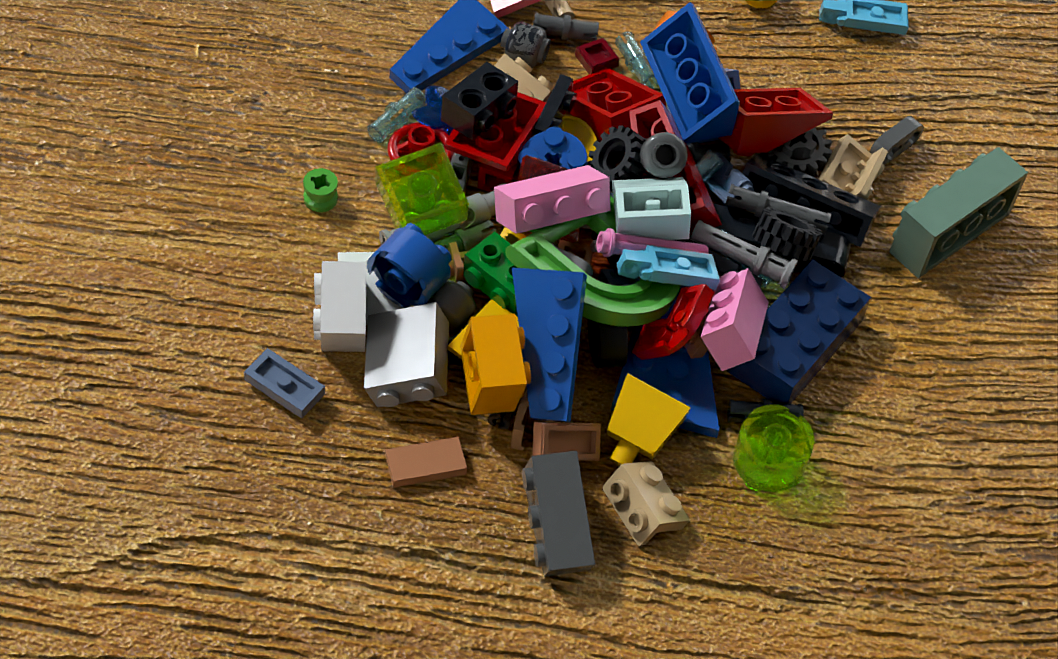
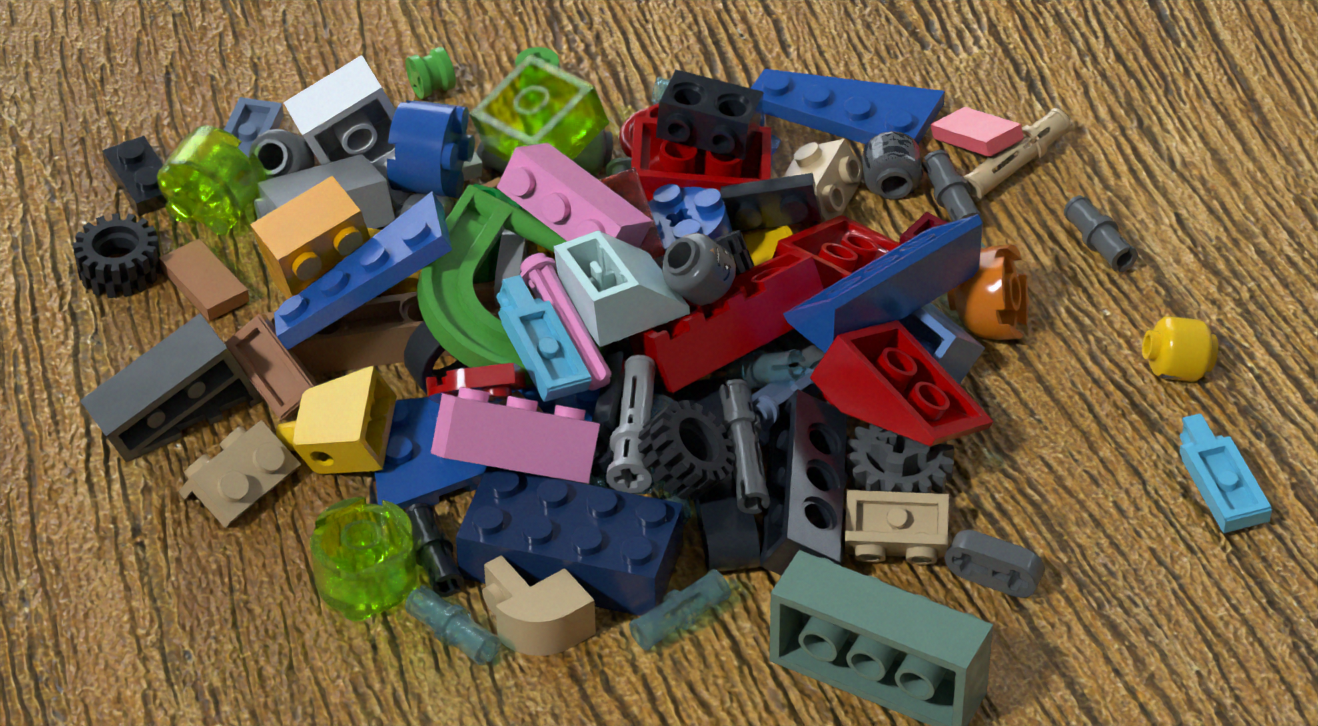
camera: 75 degrees right, 10 degrees down
none -> black tyre [73,213,161,298]
none -> black plate [102,136,181,217]
none -> clear neon green brick [157,125,266,235]
none -> dark grey head [248,129,315,182]
none -> bright green wheel [405,46,456,99]
none -> clear light blue pin [405,585,500,665]
none -> tan brick [482,555,596,656]
none -> clear light blue pin [629,569,731,651]

